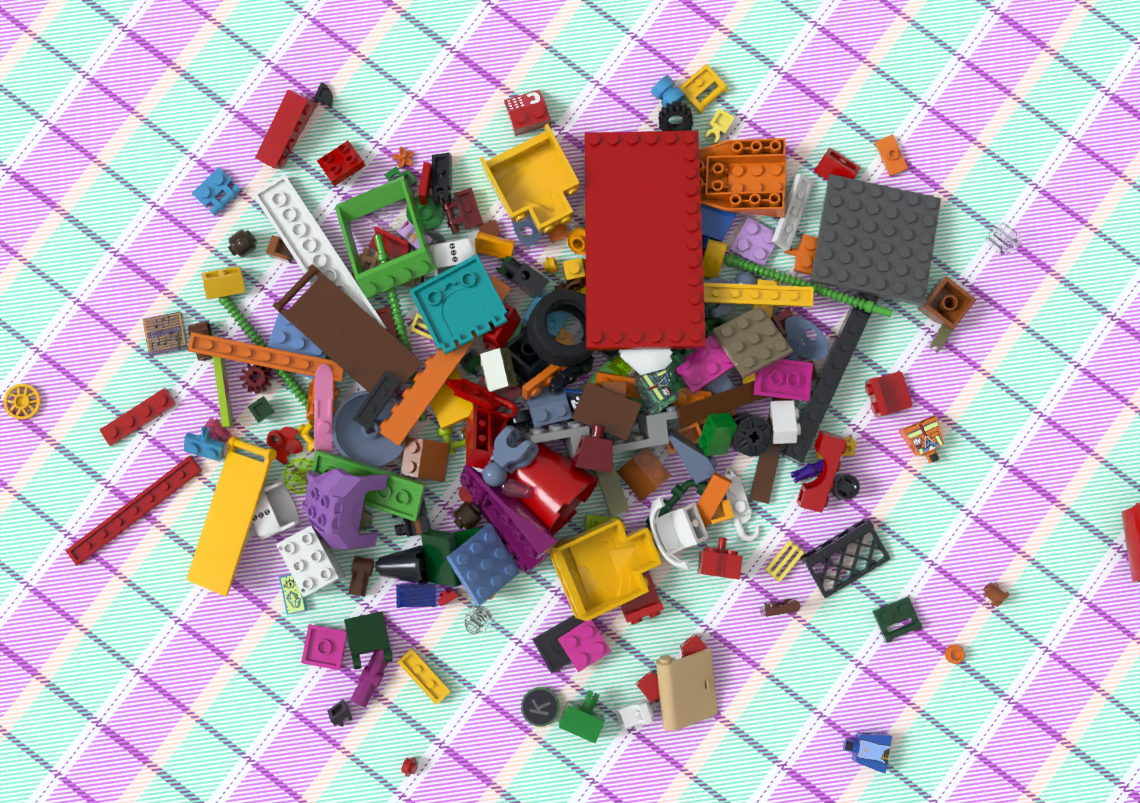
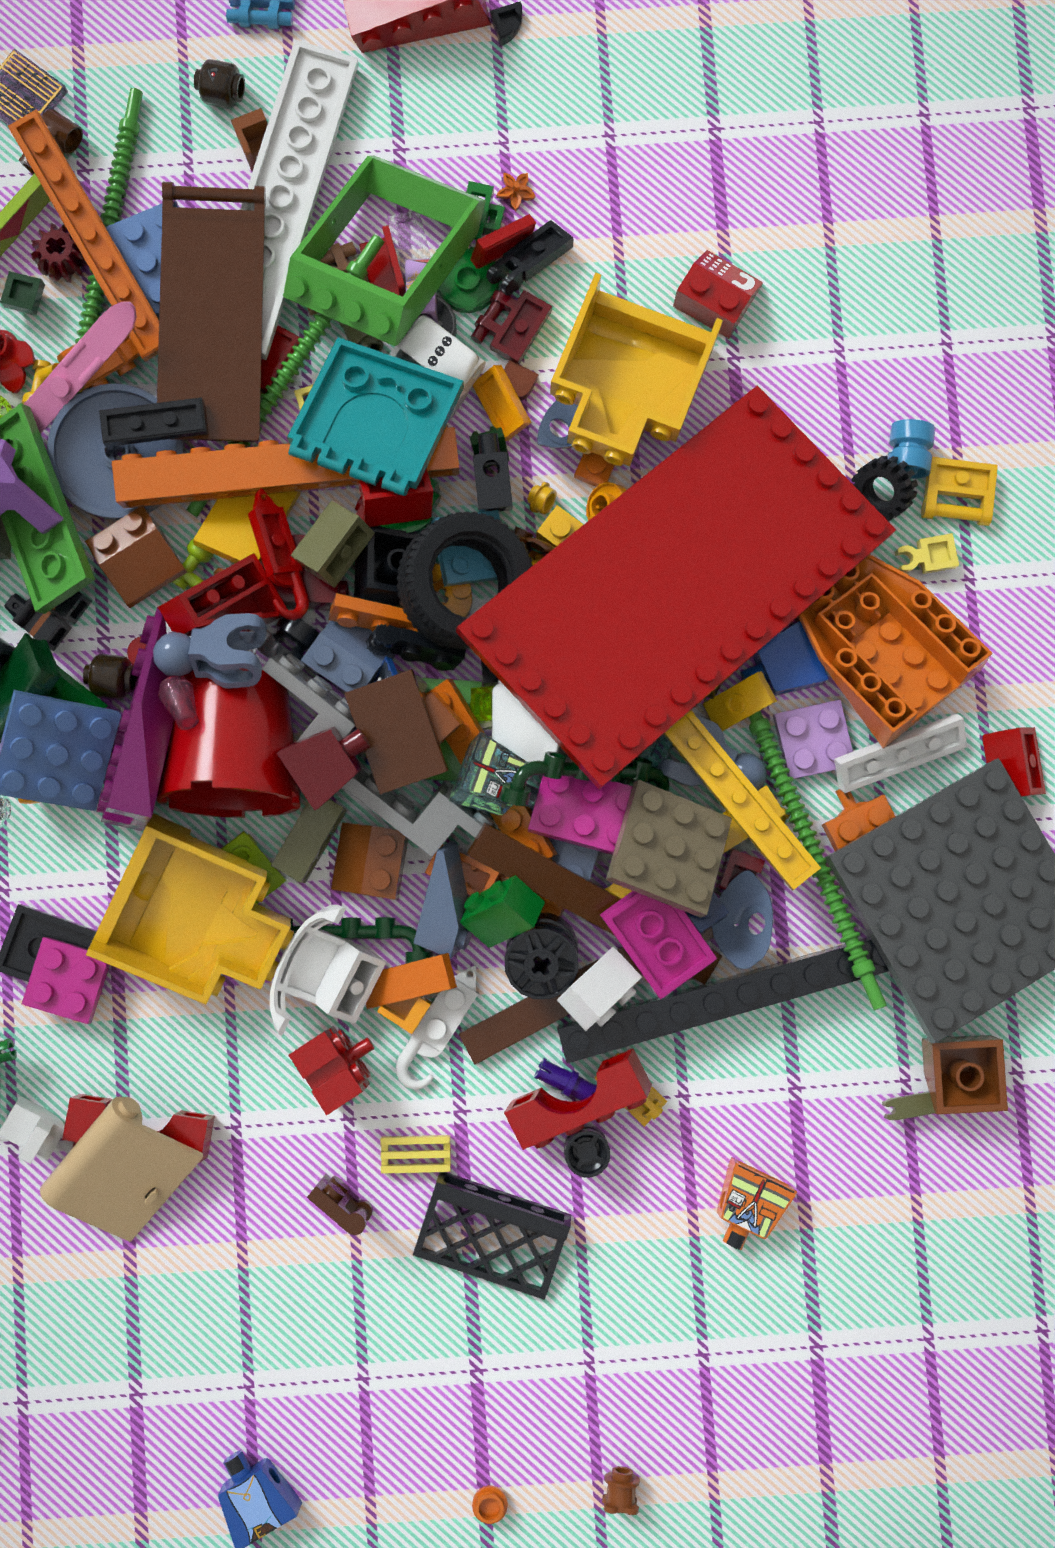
camera: 55 degrees right, 0 degrees up
yellow hinge [201,266,245,300] -> none
red plate [317,140,366,187] -> none
dark green tile [460,349,481,375] -> none
red bracket [620,573,664,625] -> none
red bracket [865,371,912,418] -> none
dark green plate [872,596,923,644] -> none

